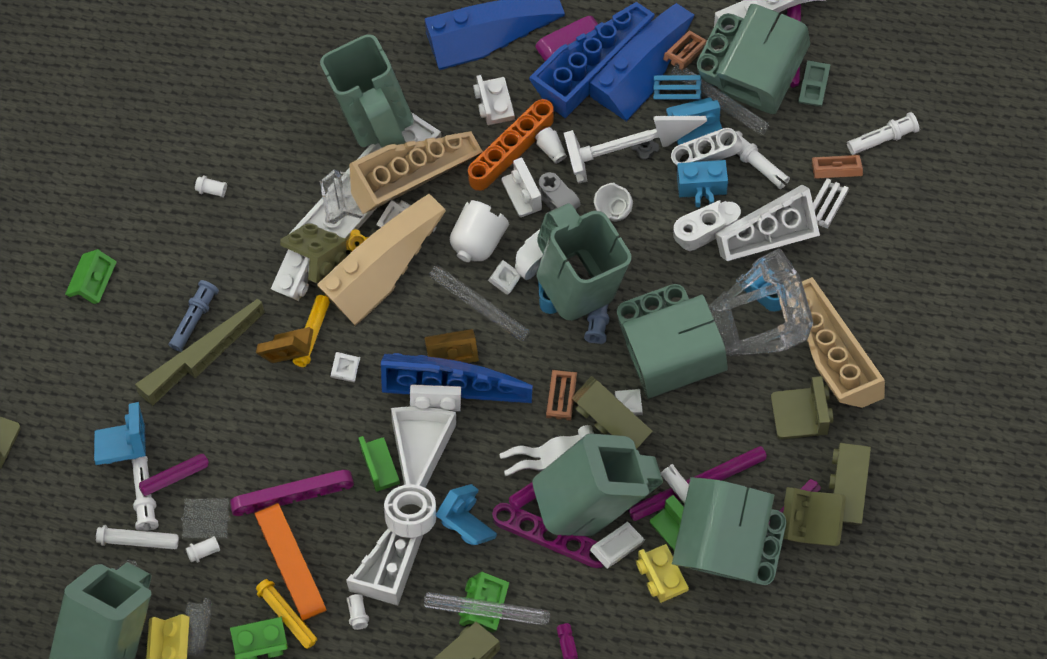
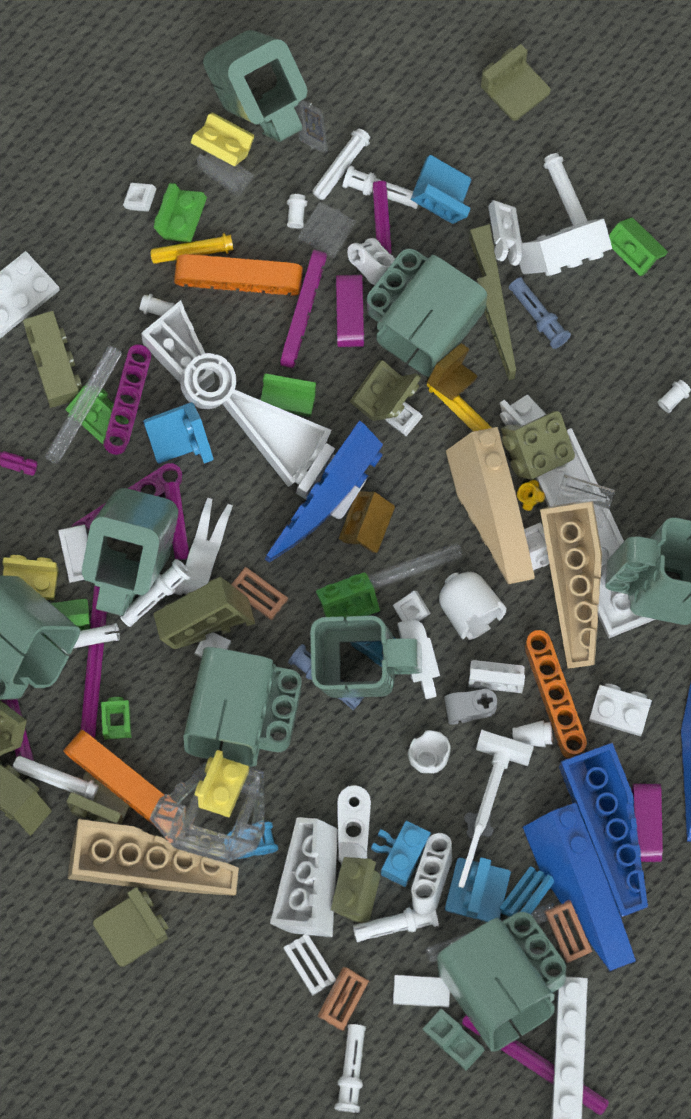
camera: 115 degrees right, 10 degrees up
none -> white axle [13,756,99,801]
none -> orange beam [63,730,184,834]
none -> olive bracket [93,887,168,967]
none -> bright green window [101,697,132,740]
none -> magenta beam [103,345,151,455]
none -> light yellow bracket [195,750,249,818]
none -> bright green bracket [316,573,380,619]
none -> olive bracket [331,857,380,924]
none -> magenta beam [336,275,364,347]
none -> white piece [347,238,395,285]
none -> olive bracket [349,360,421,421]
none -> sand green piece [367,249,487,378]
none -> white tile [393,975,450,1008]
none -> white hinge [488,201,522,266]
none -> white wedge [519,219,612,276]
none -> white axle [544,153,587,226]

